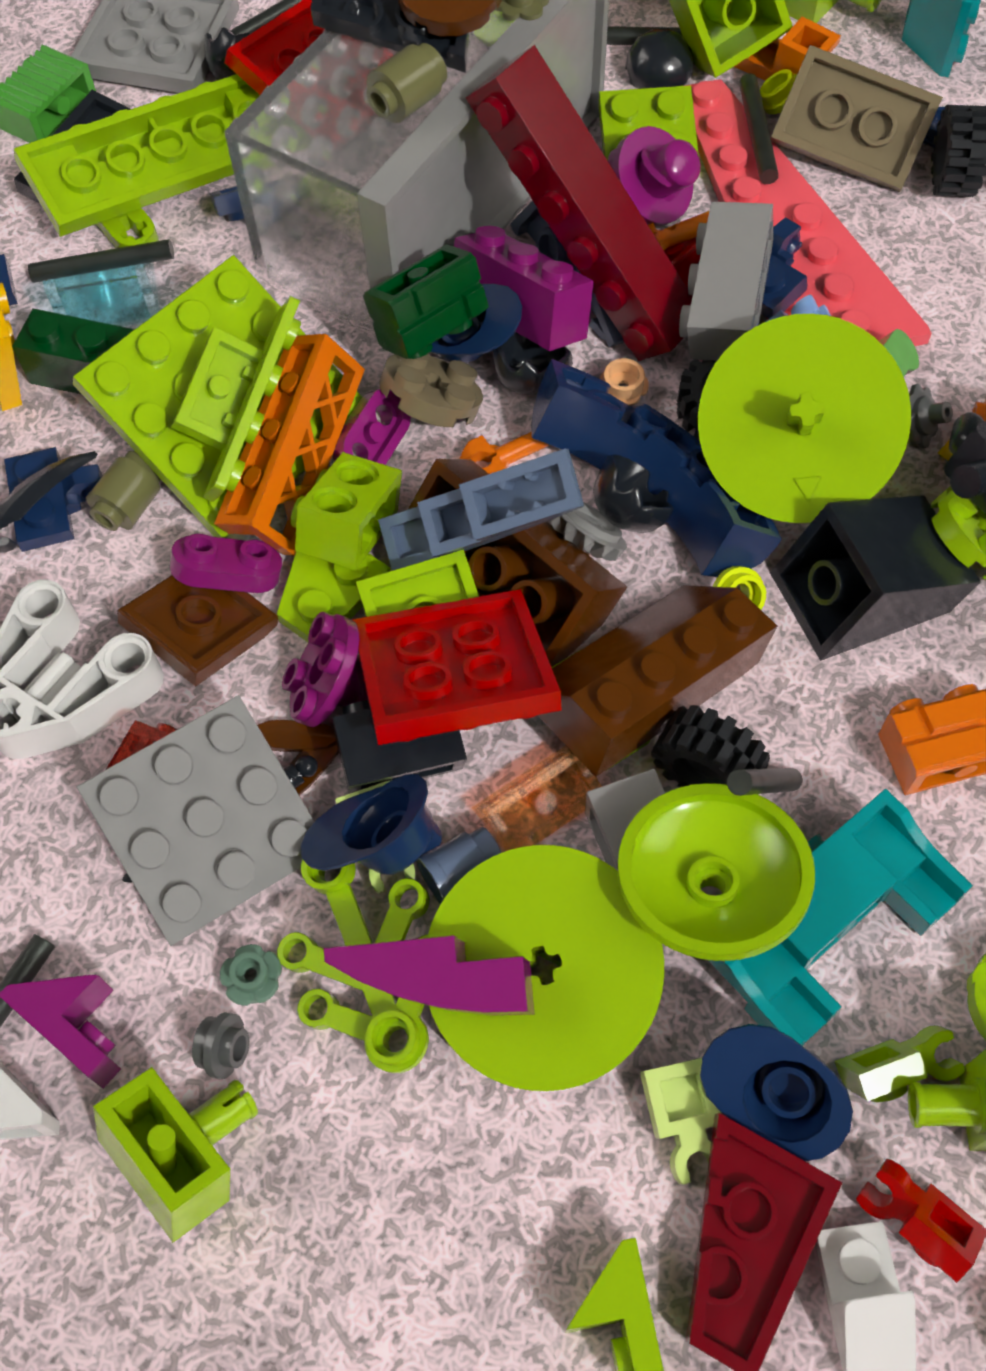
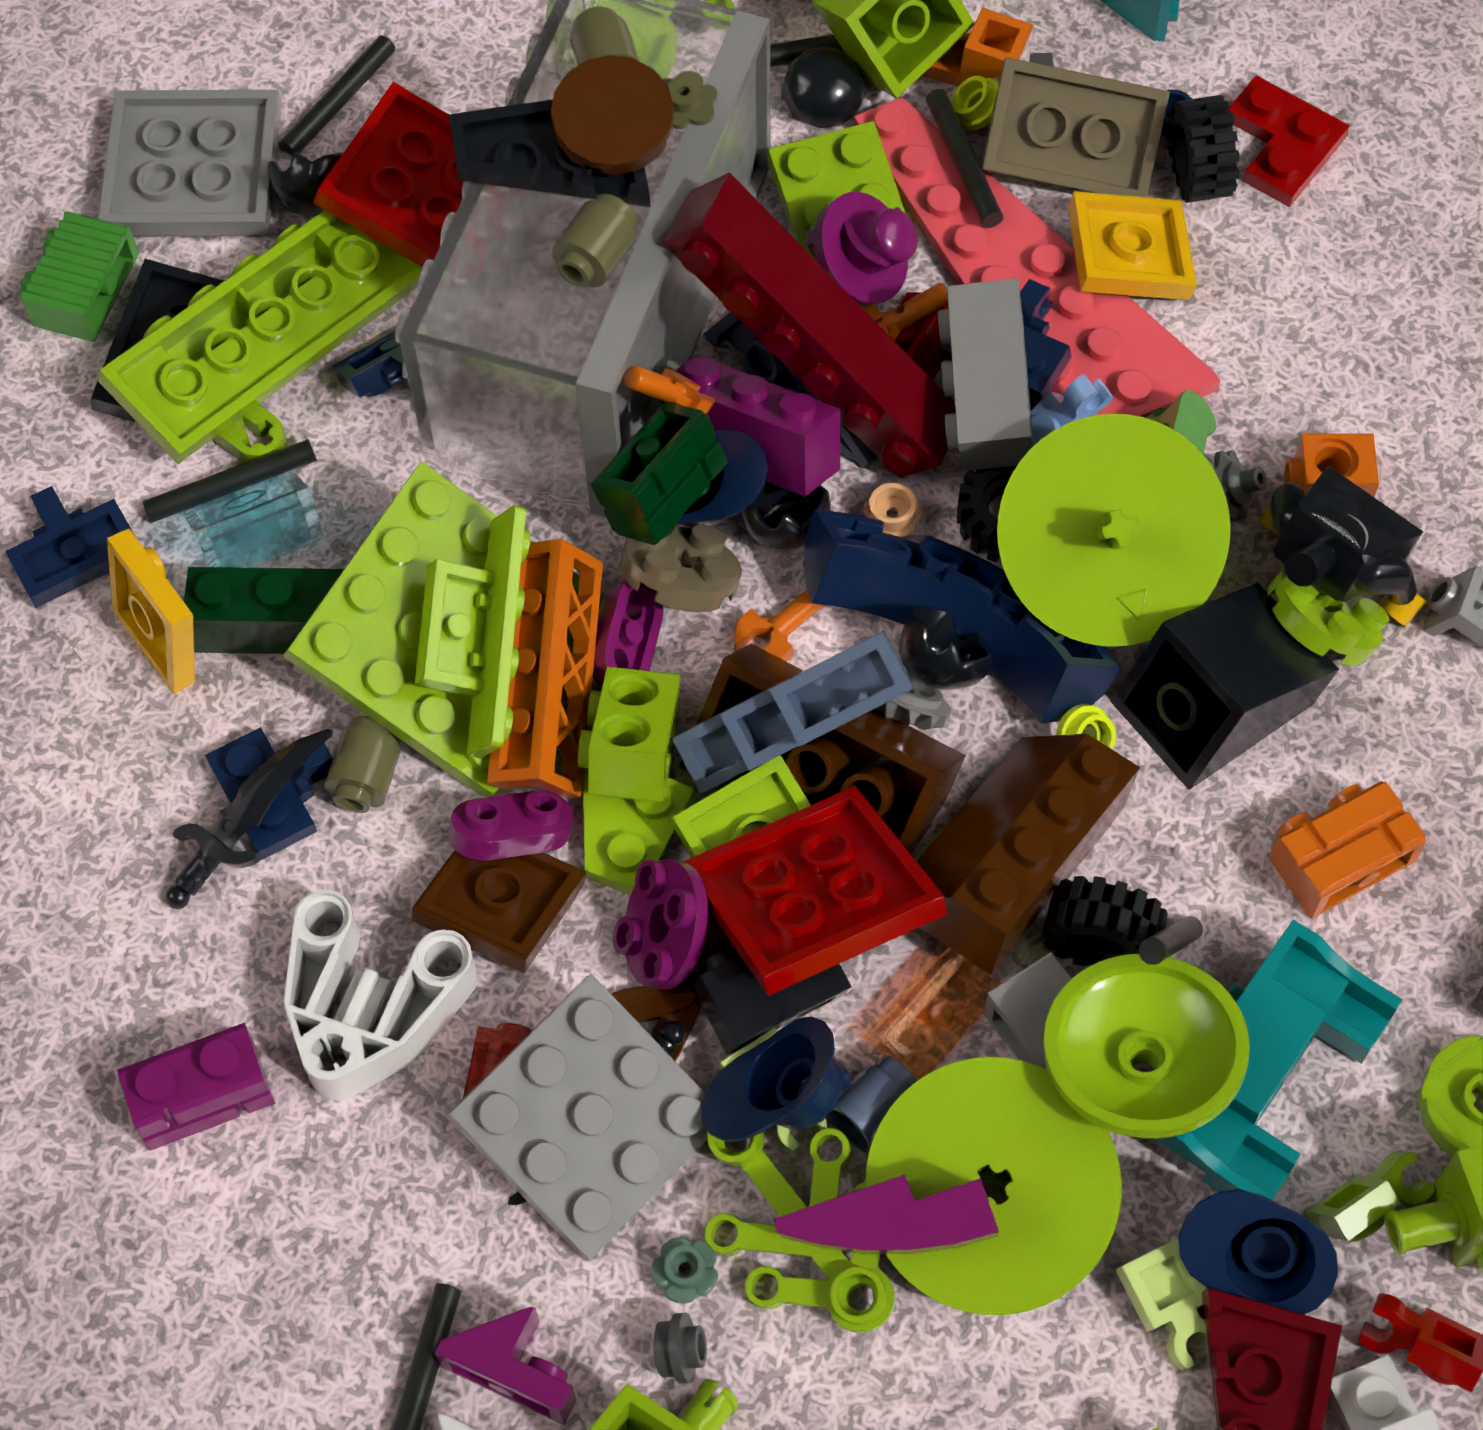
camera: 15 degrees left, 0 degrees up
none -> orange bar [624,365,715,414]
none -> yellow plate [1068,191,1197,300]

